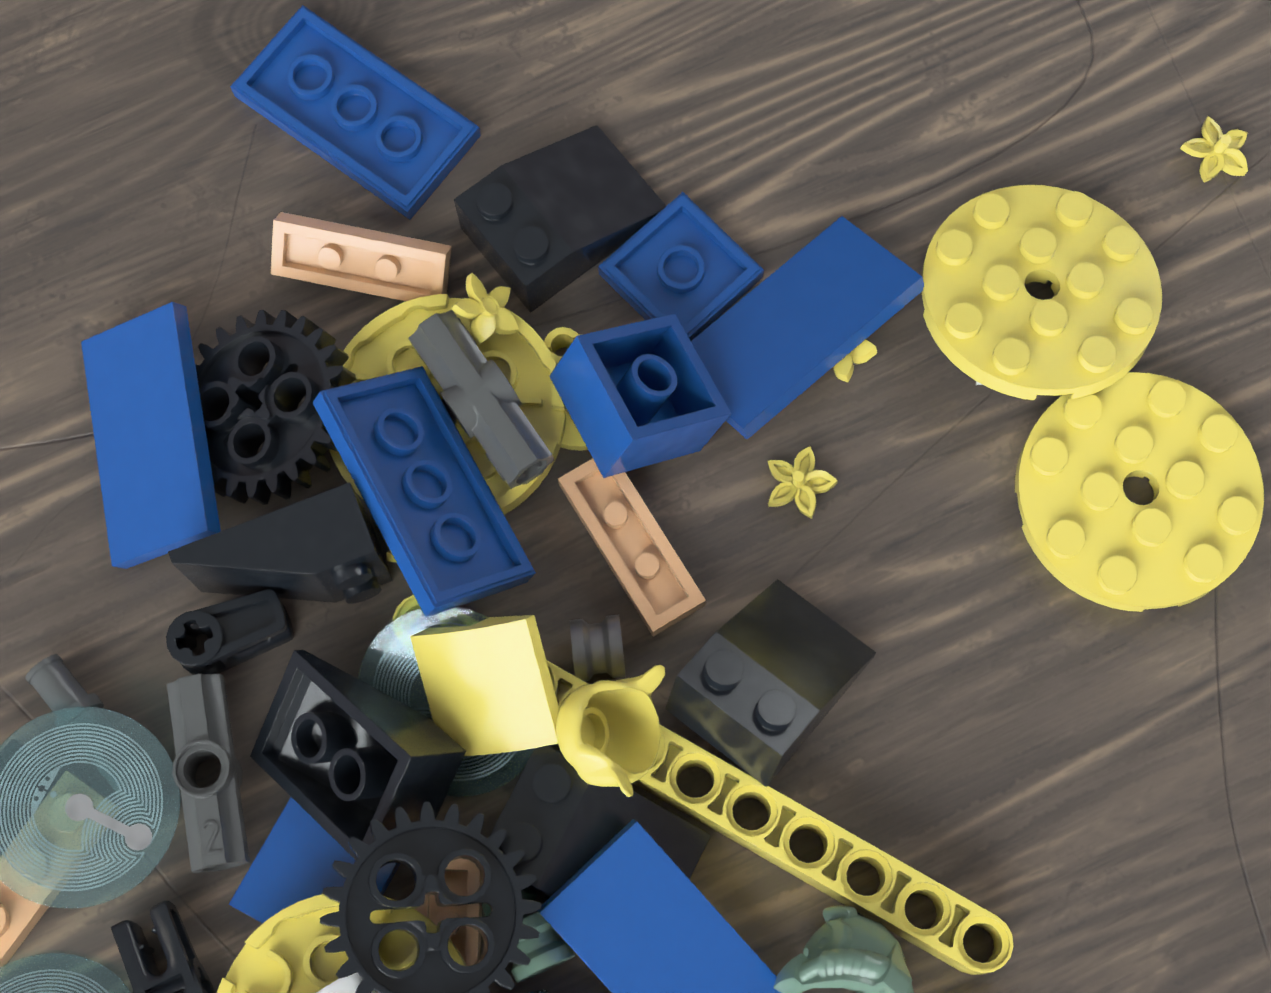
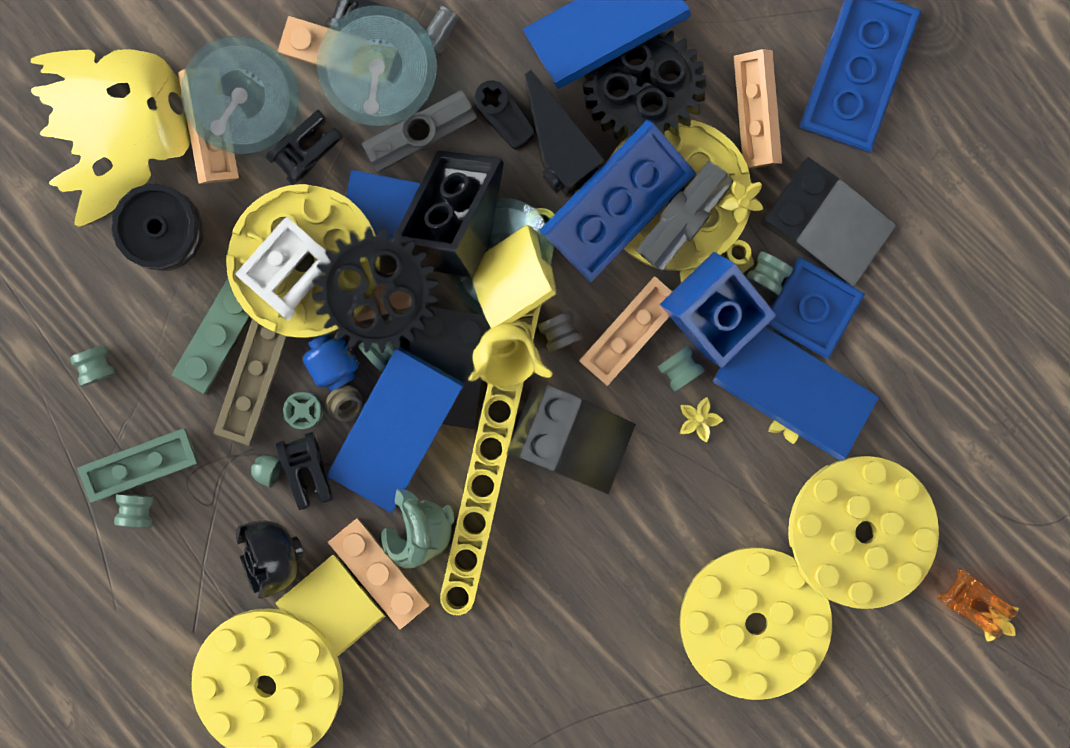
camera: 65 degrees right, 15 degrees up
none -> sand green wheel [657,346,705,392]
none -> sand green wheel [746,251,793,296]
none -> clear orange piece [937,568,1018,640]

